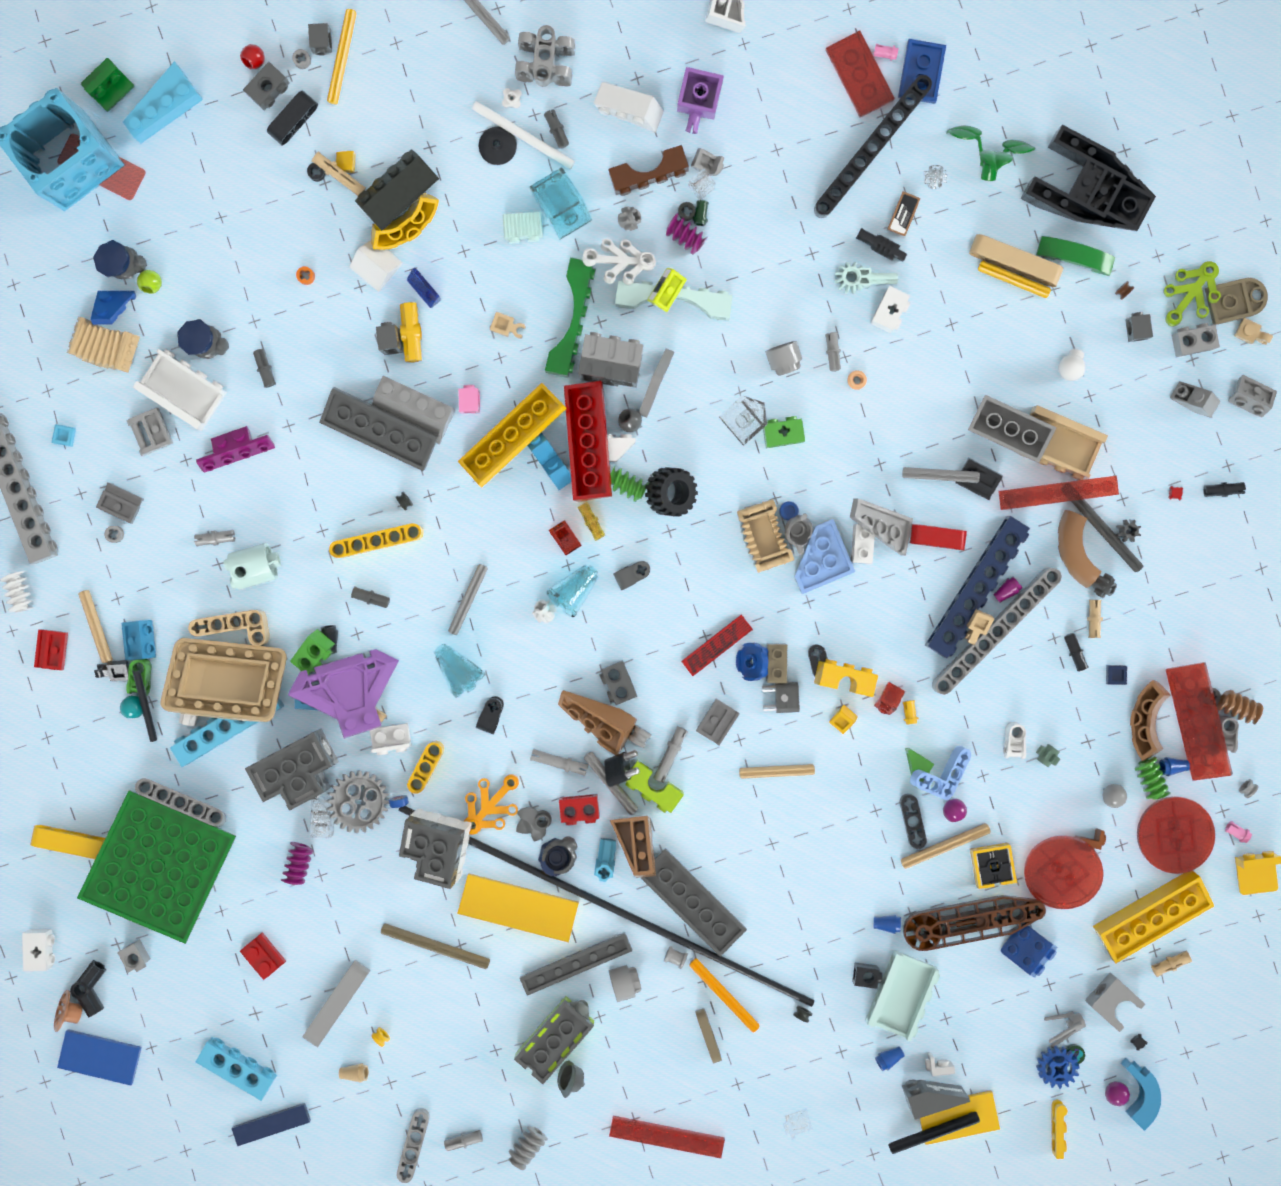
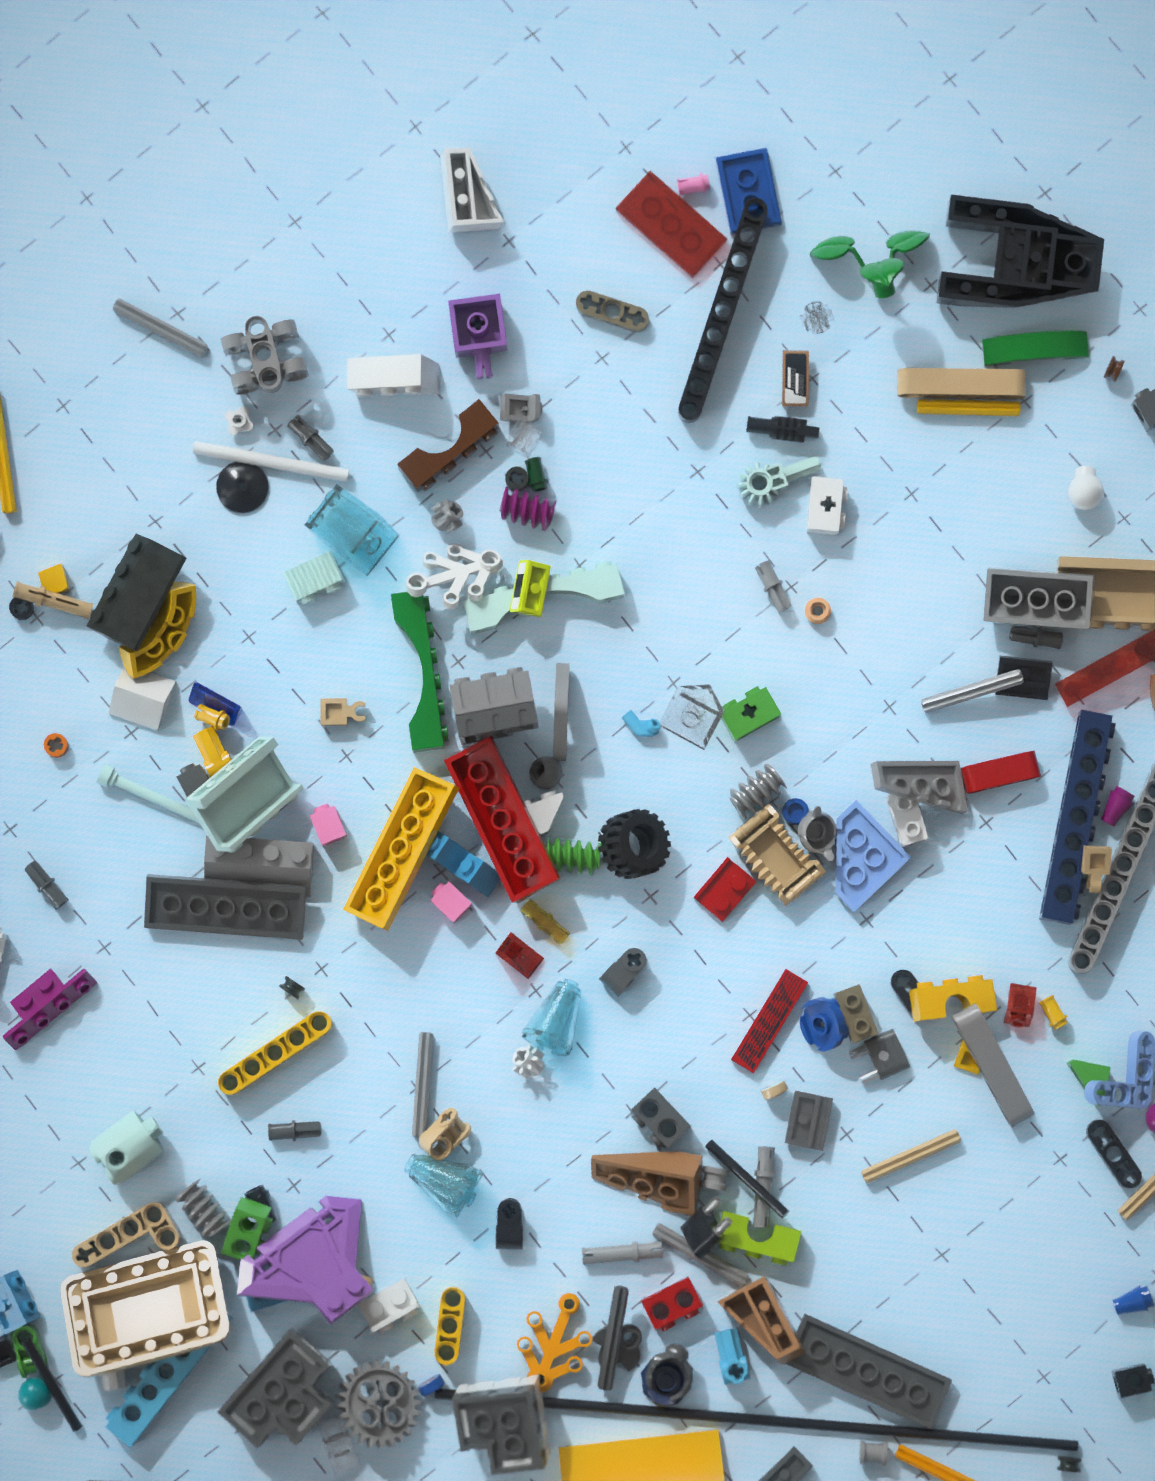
camera: 15 degrees left, 5 degrees down
light grey pin [194,529,236,547] -> none
light grey piece [765,341,803,376] -> none
none -> light aqua piece [96,764,199,823]
none -> light grey piece [175,1178,231,1237]
none -> light aqua panel [185,736,304,852]
none -> yellow pin [194,704,230,731]
none -> tan piece [419,1108,472,1160]
none -> bright pink brick [430,881,472,923]
none -> dark tan beam [576,290,649,332]
none -> dark grey axle [597,1285,629,1391]
none -> medium azure arm [622,710,661,737]
none -> red plate [693,857,757,922]
none -> black bar [705,1140,790,1219]
none -> light grey piece [729,764,788,820]
none -> tan tile [761,1080,788,1100]
none -> light grey beam [952,1003,1035,1127]
none -> dark grey axle [1009,625,1063,650]

